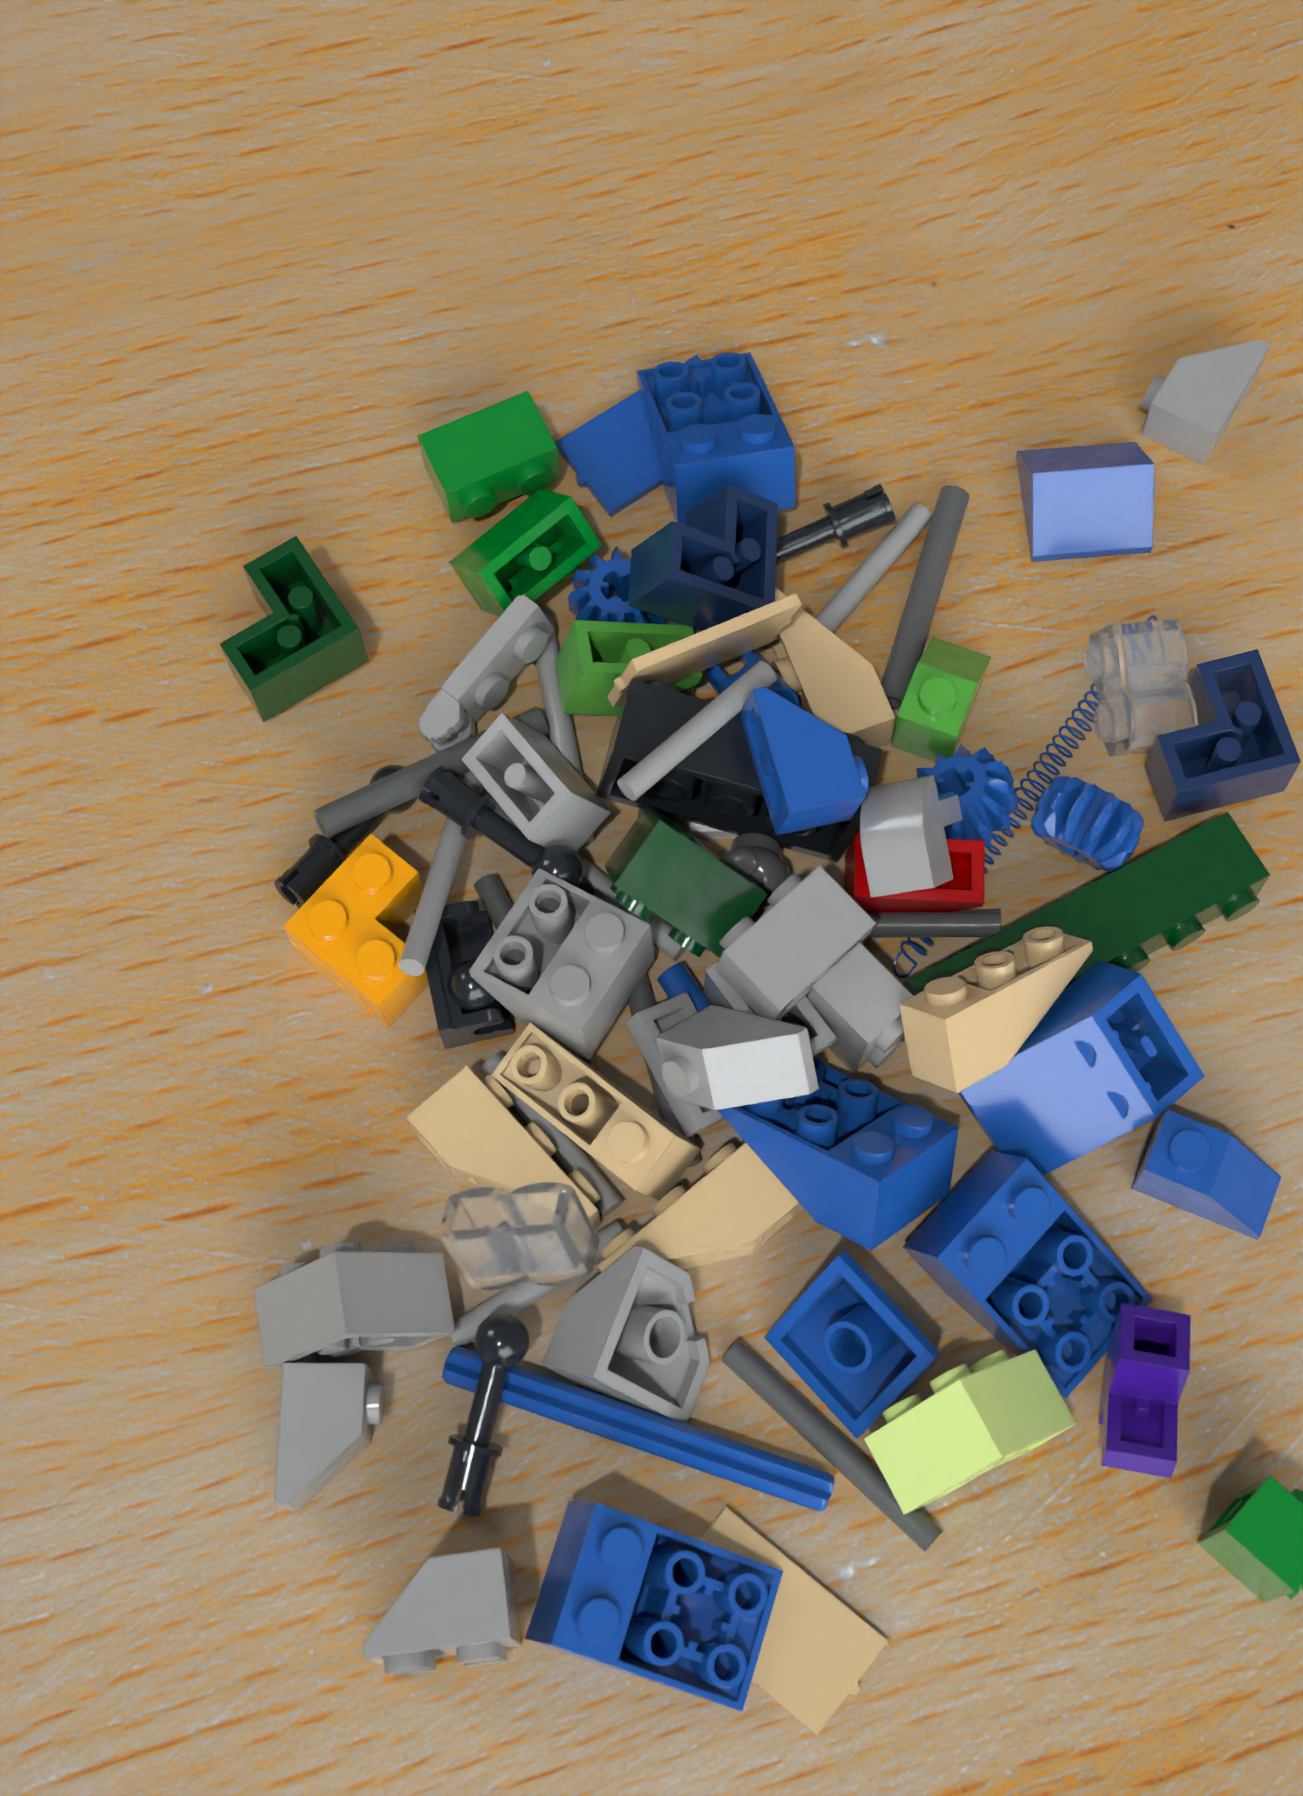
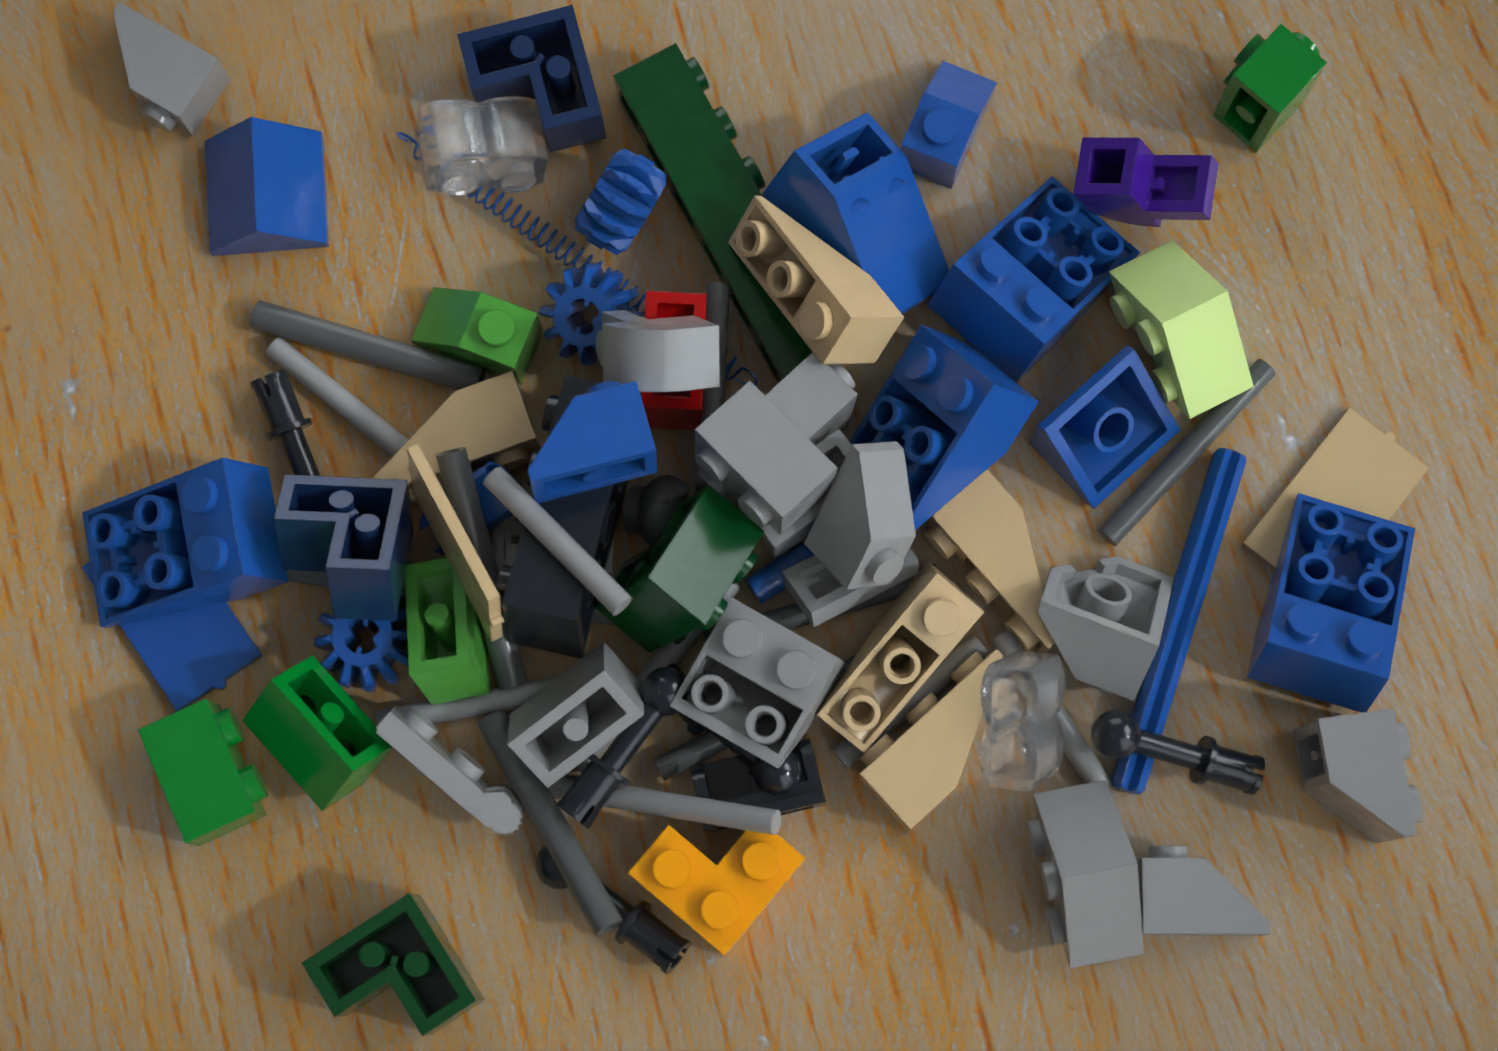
camera: 90 degrees left, 10 degrees up
none -> dark grey piece [436,447,527,690]

